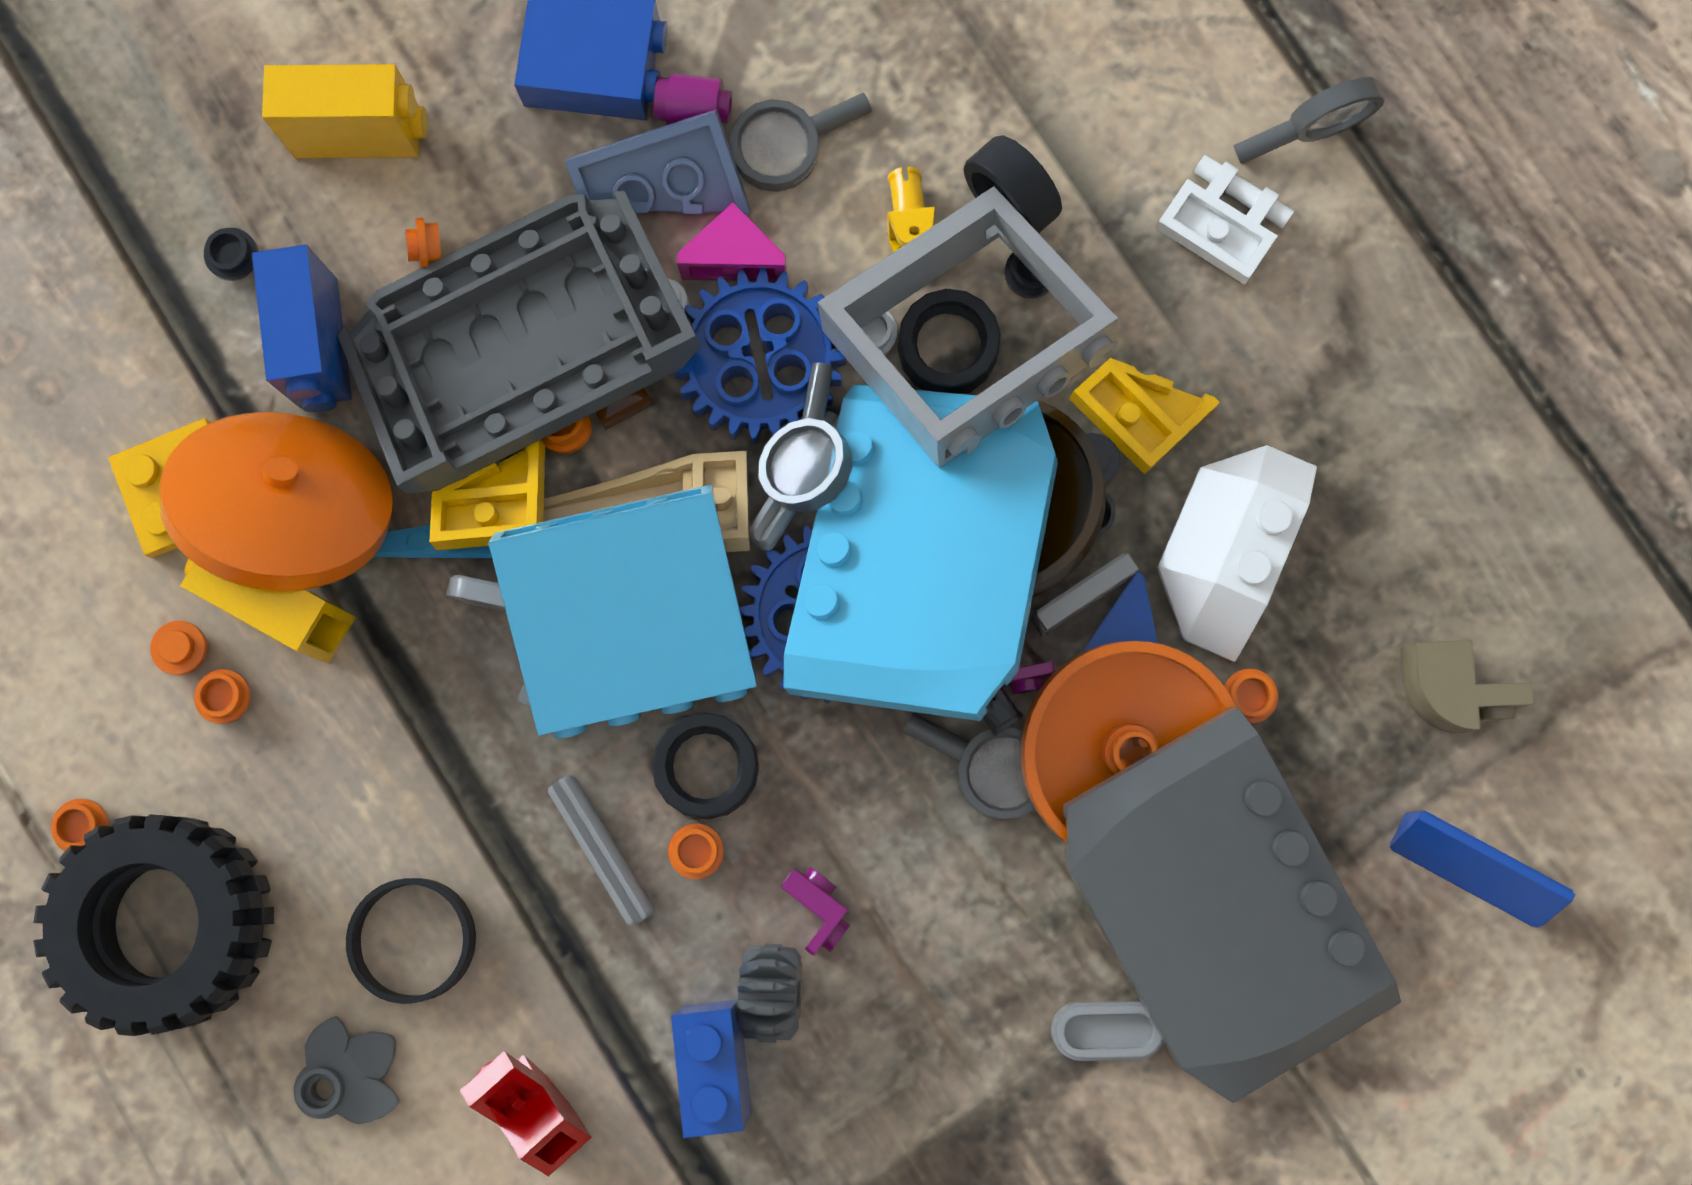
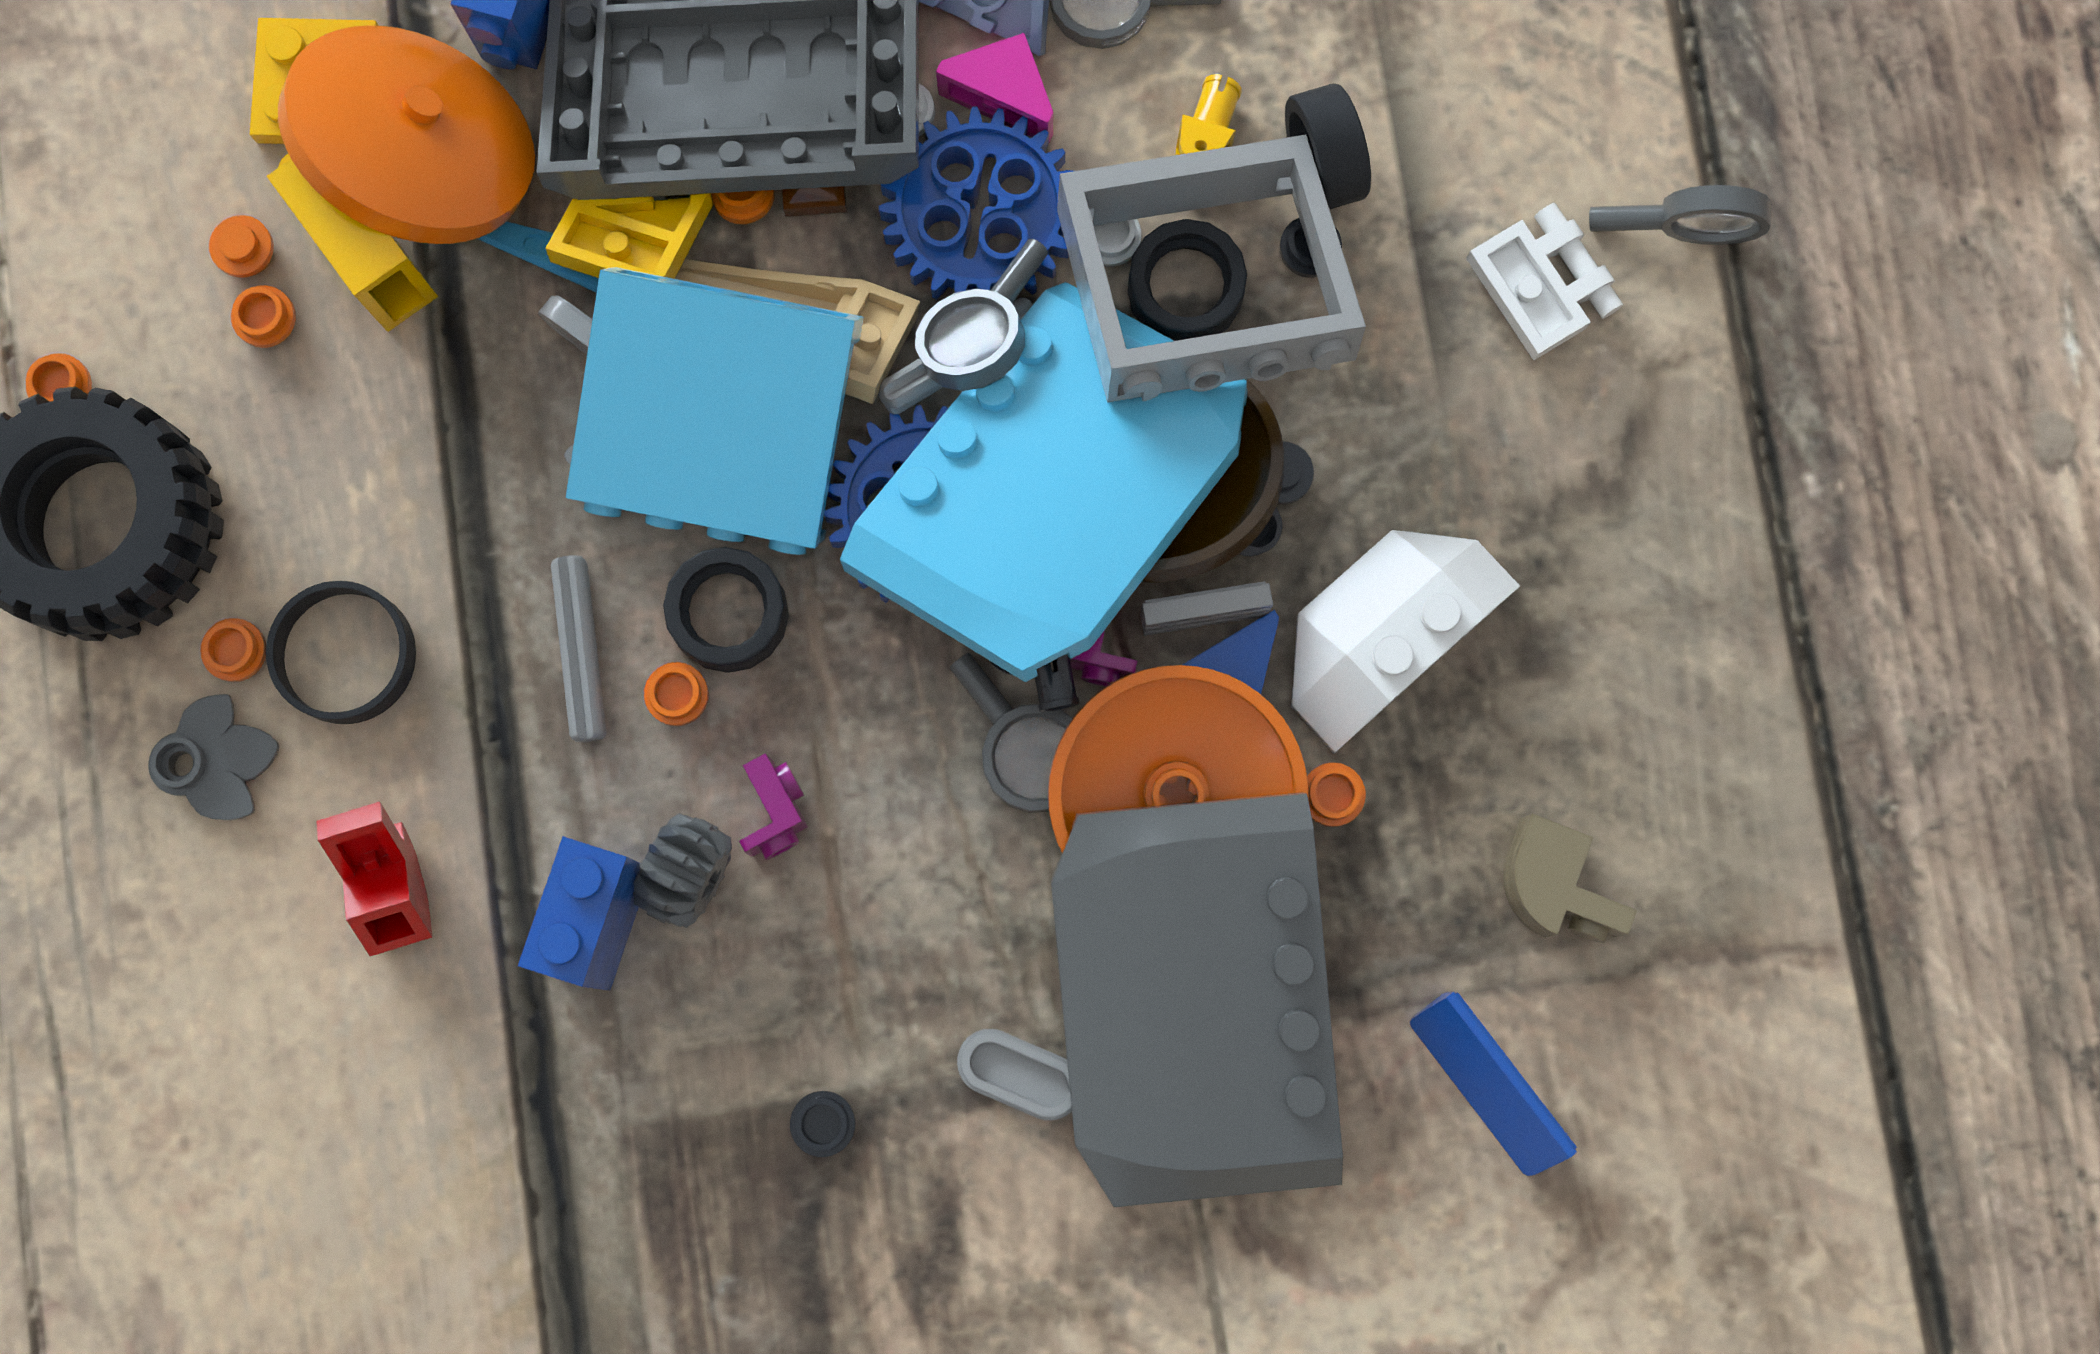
camera: 20 degrees right, 0 degrees up
yellow wing [1069,358,1220,475] -> none
none -> orange plate [200,618,266,682]
none -> black plate [790,1091,856,1157]

